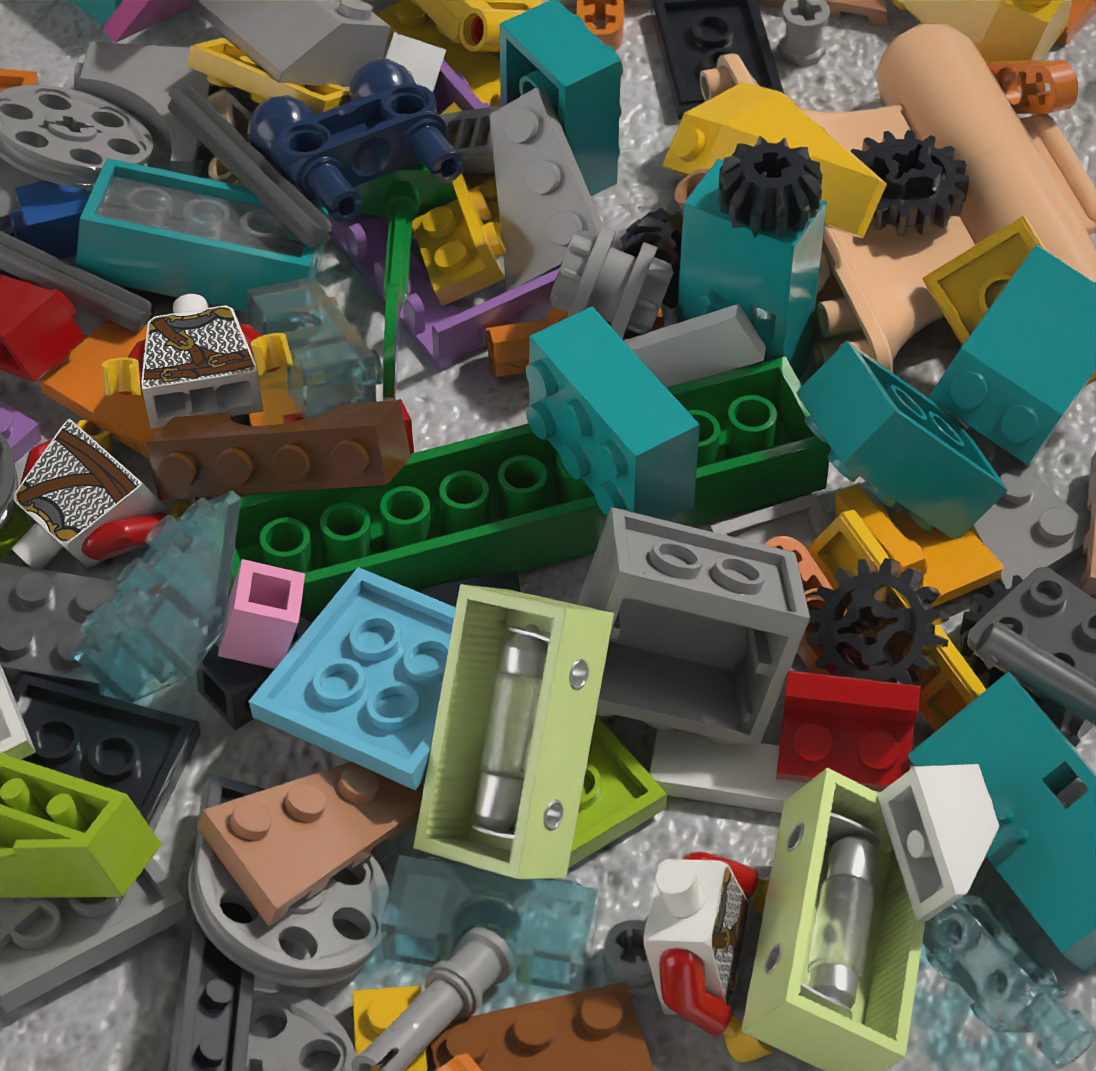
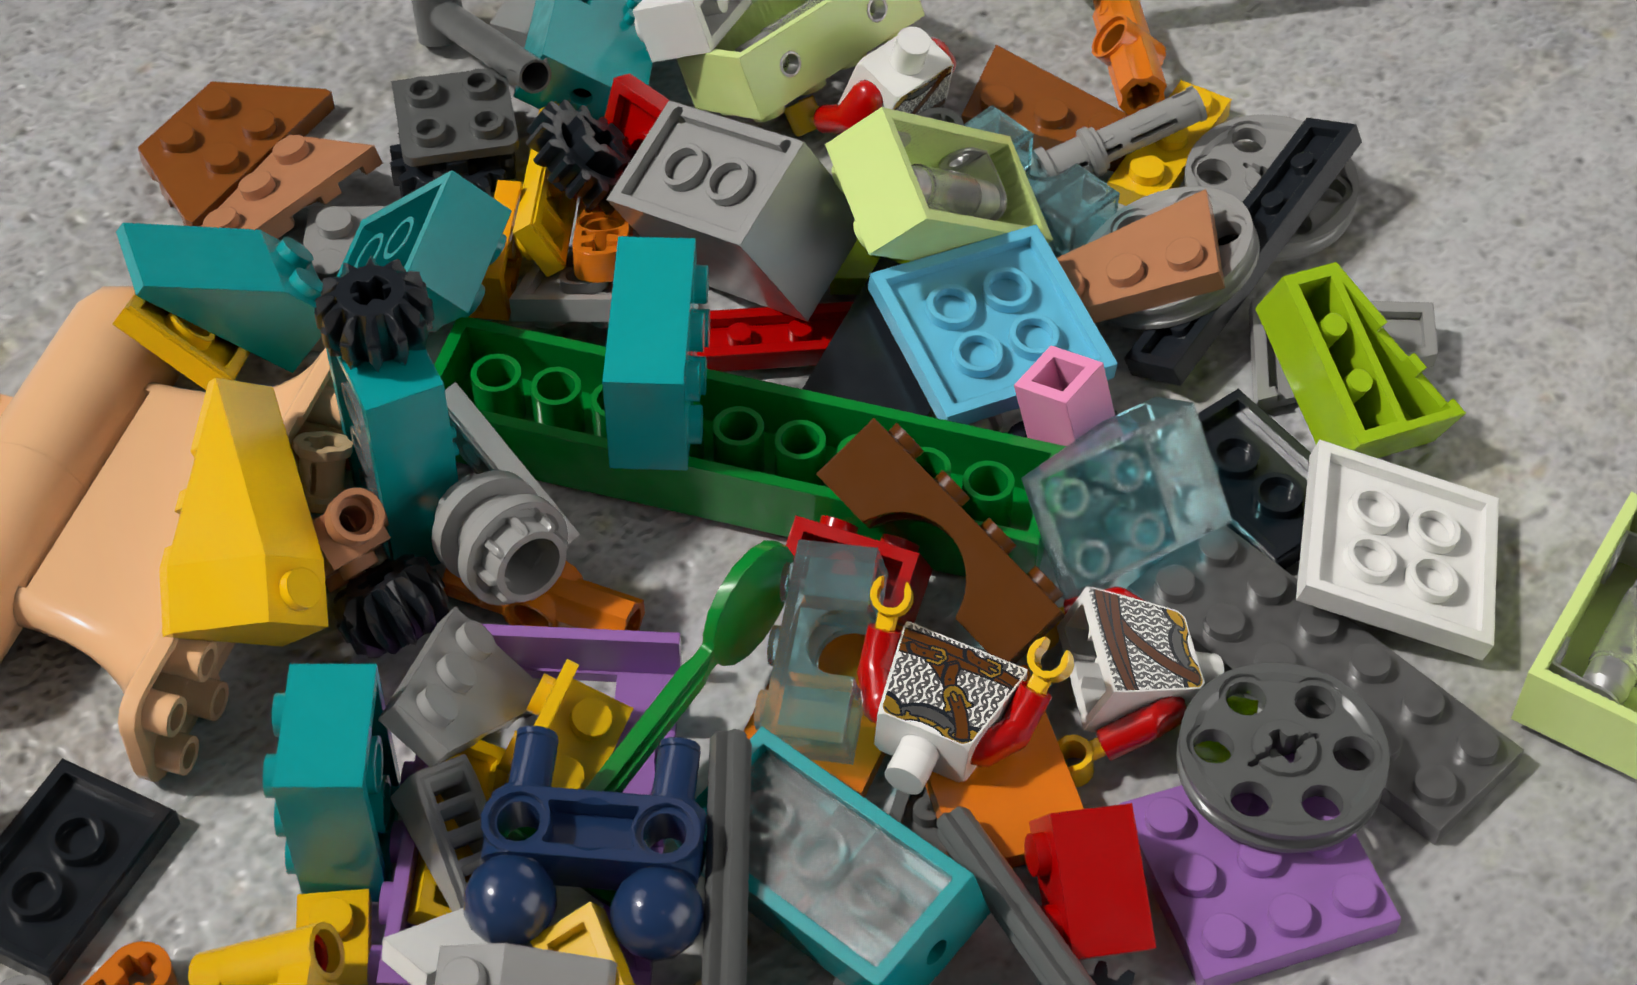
camera: 145 degrees left, 0 degrees up
black gear [850,130,970,236] -> none

